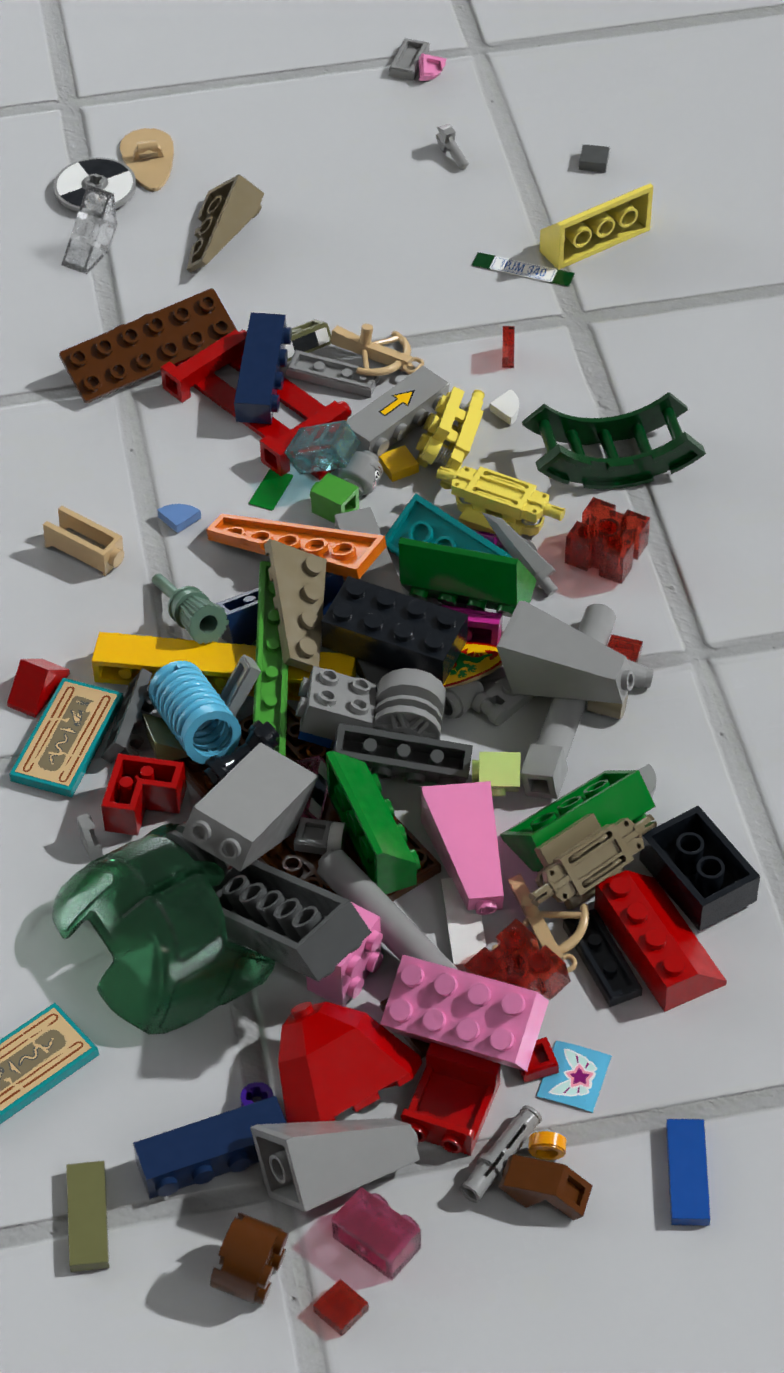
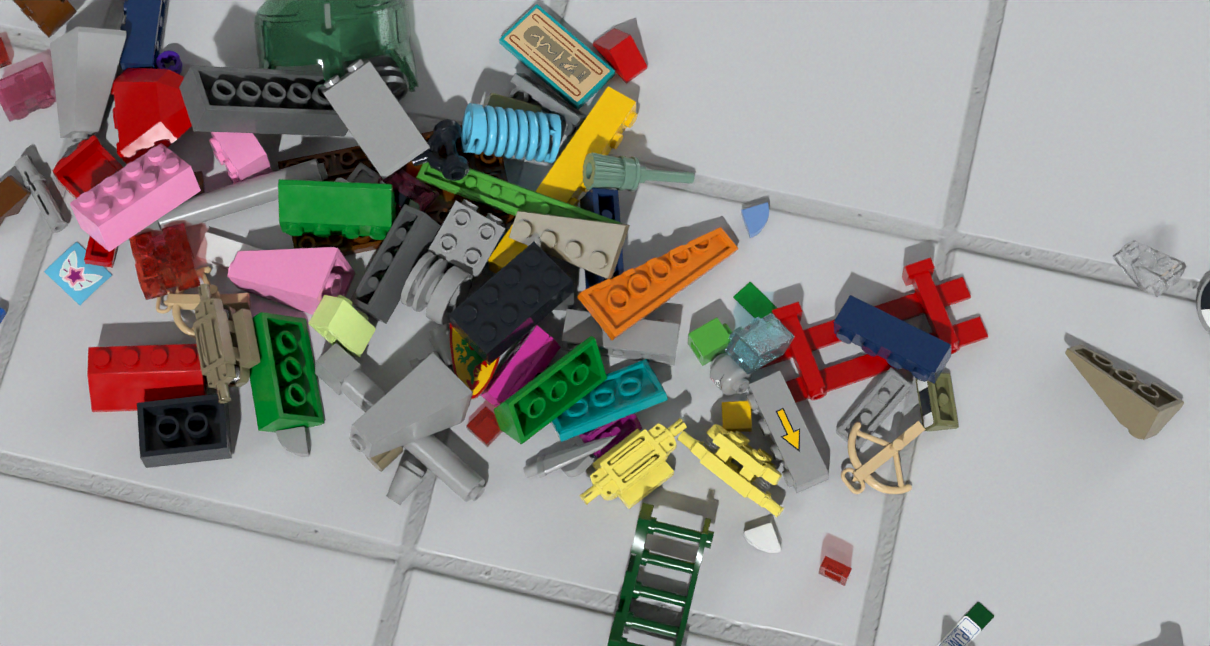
camera: 115 degrees right, 20 degrees up
tan window [43,506,124,576] -> none
reddish brown bracket [59,288,238,403] -> none
light grey tile [77,813,103,862] -> none
red brick [101,753,187,836] -> none
light grey tile [220,654,261,717] -> none
light orange tile [528,1131,567,1160] -> none
black tile [563,908,643,1007] -> none
clear red brick [565,497,650,584] -> none
clear red tile [608,634,643,663] -> none

